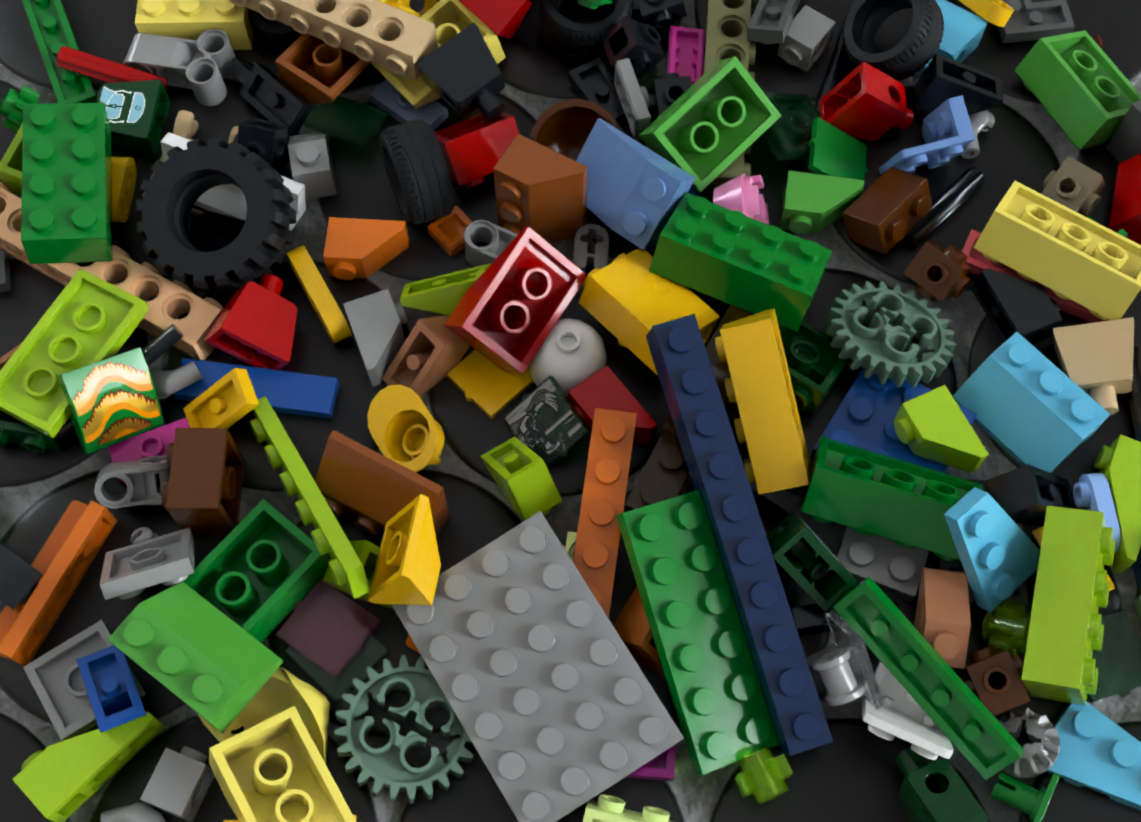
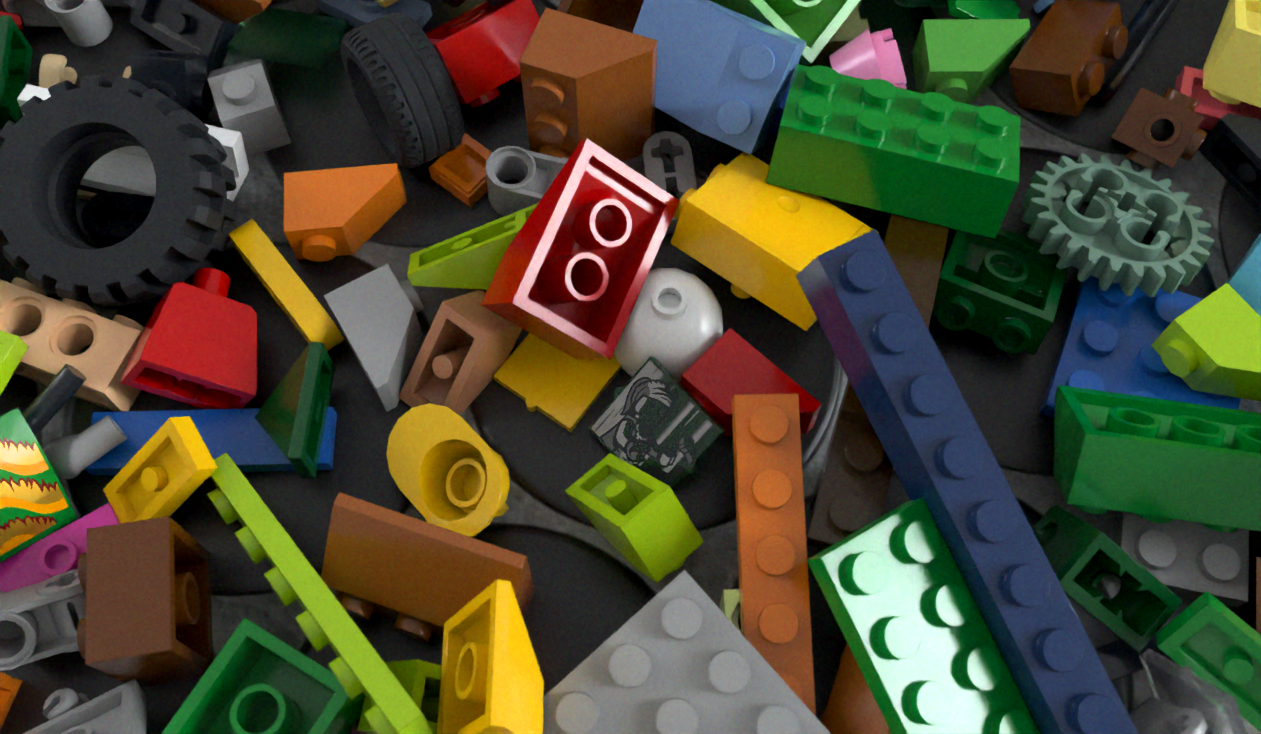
camera: 10 degrees left, 0 degrees up
yellow slope [715,308,811,495] -> none
none -> dark green slope [254,342,336,479]

